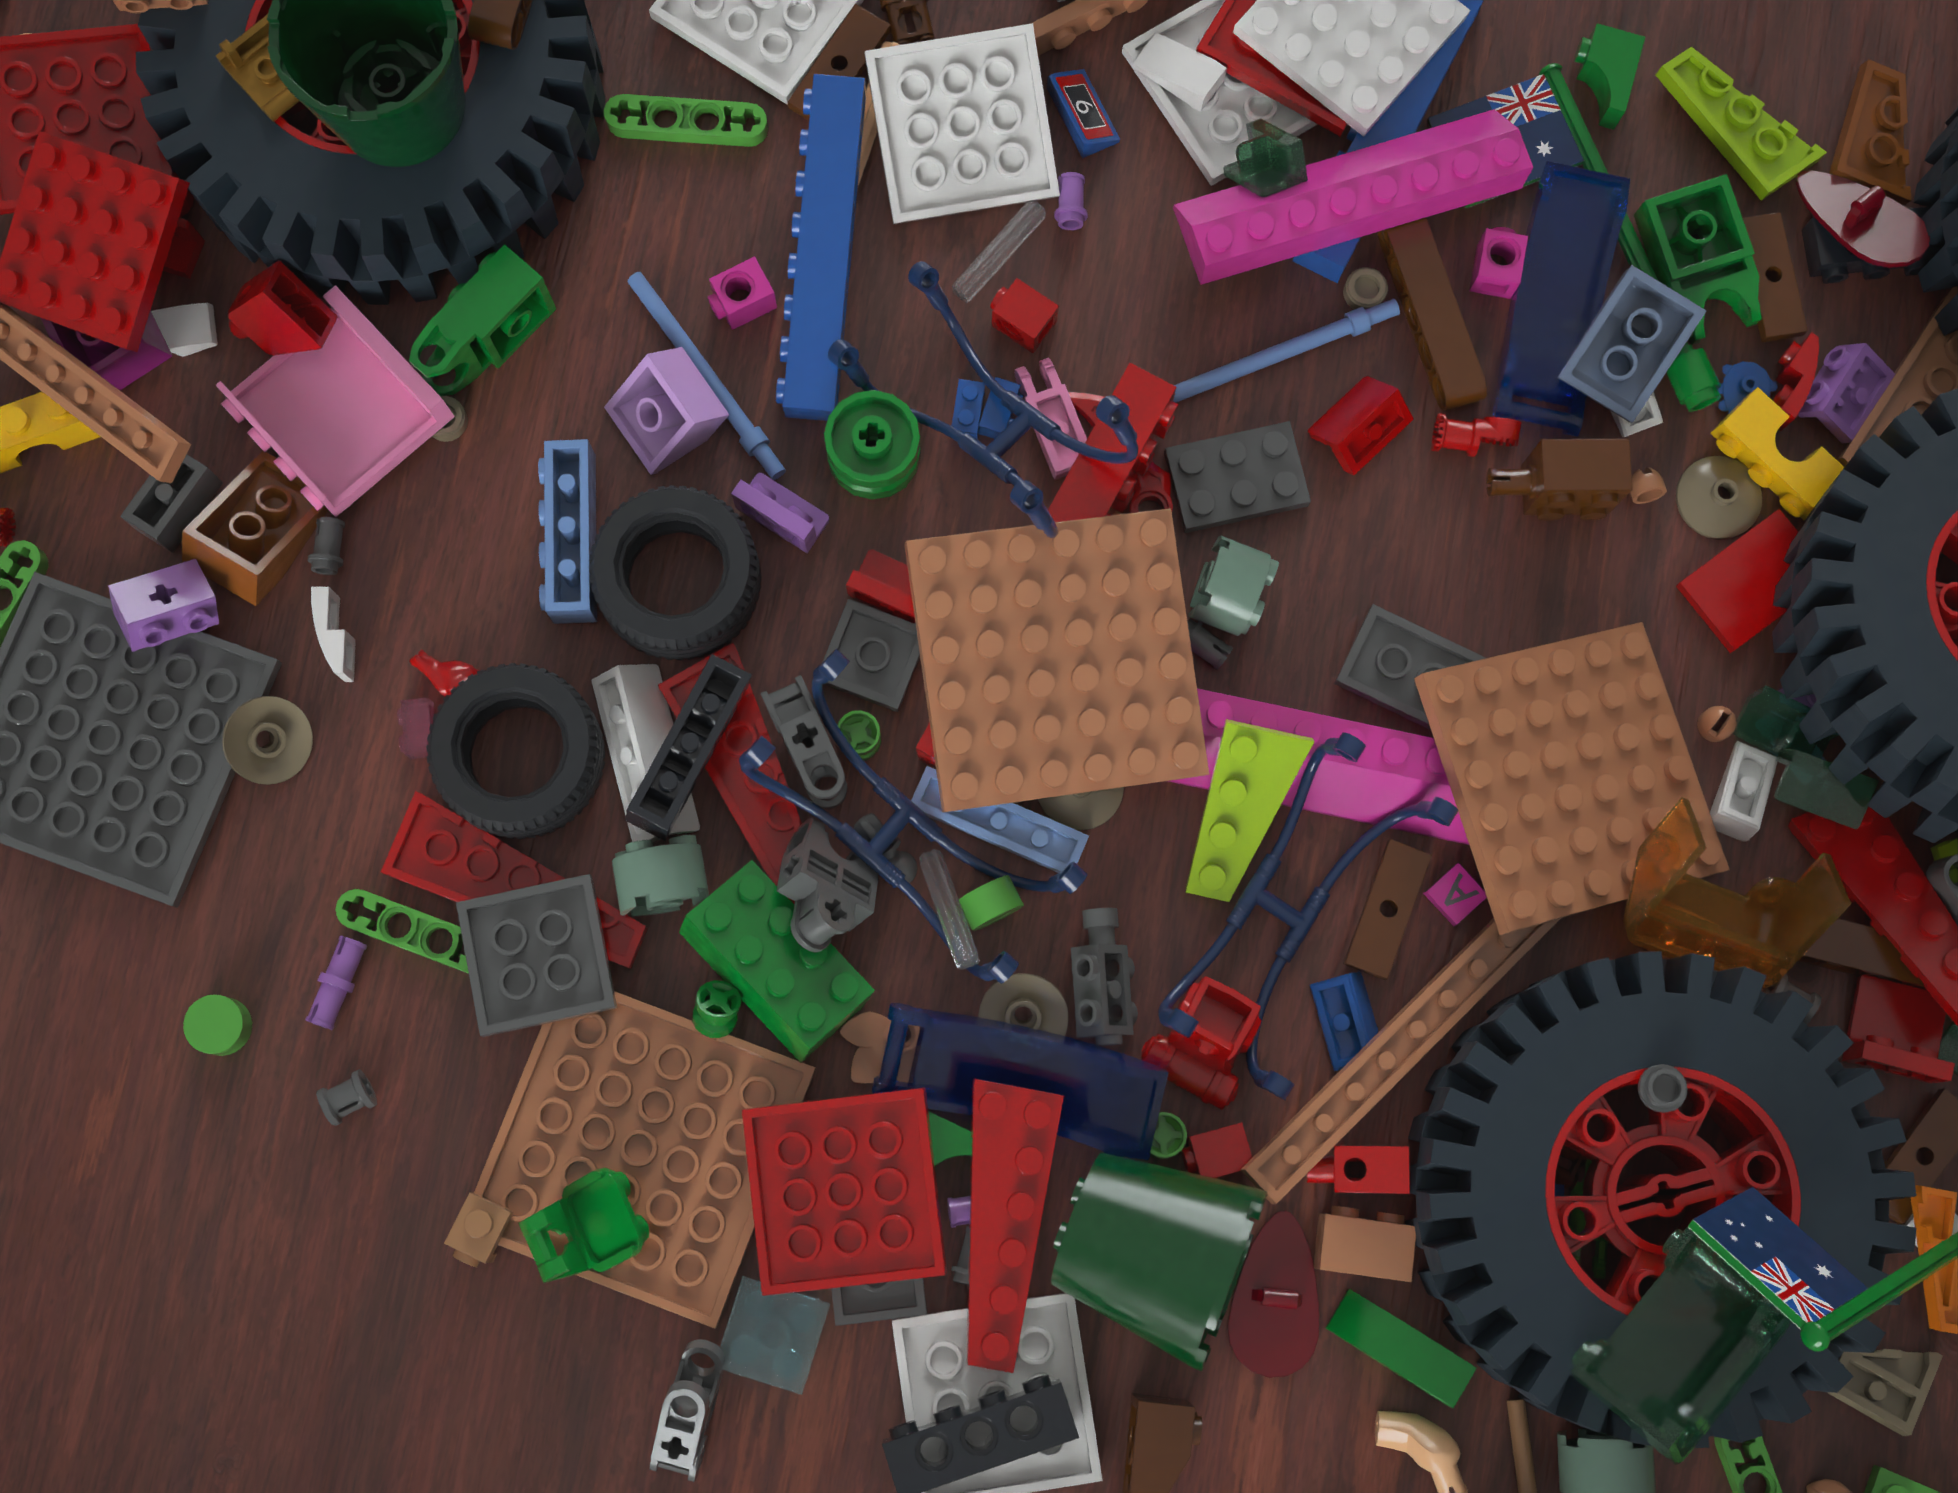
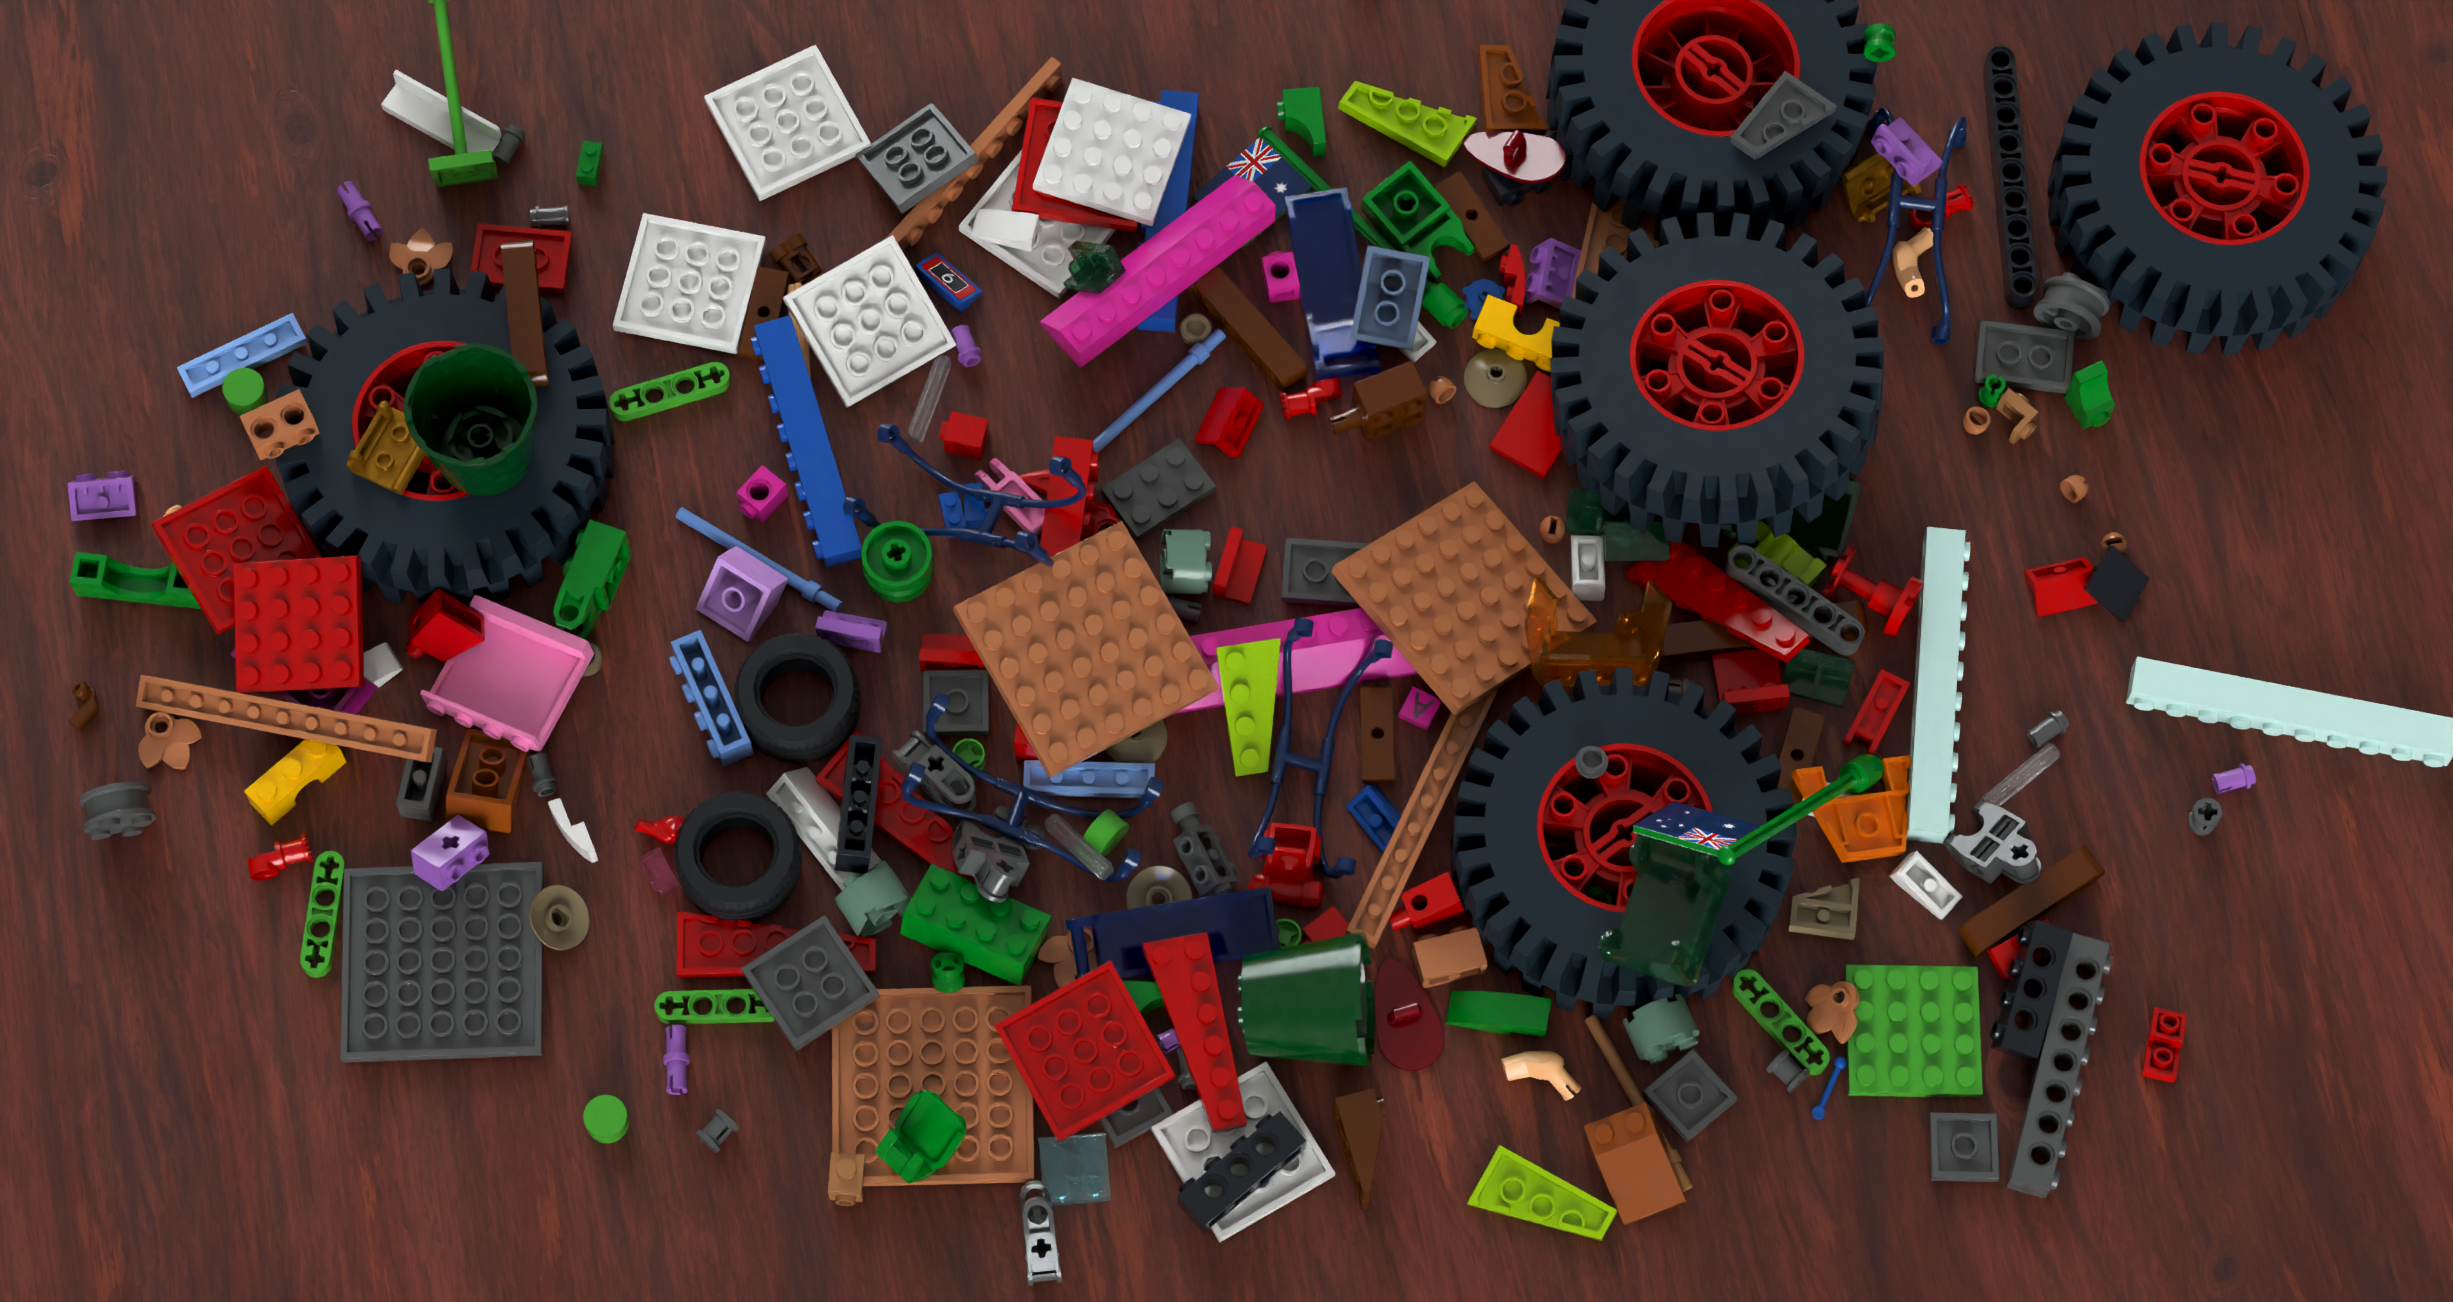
camera: 20 degrees left, 10 degrees down
none -> red panel [1213,526,1267,605]

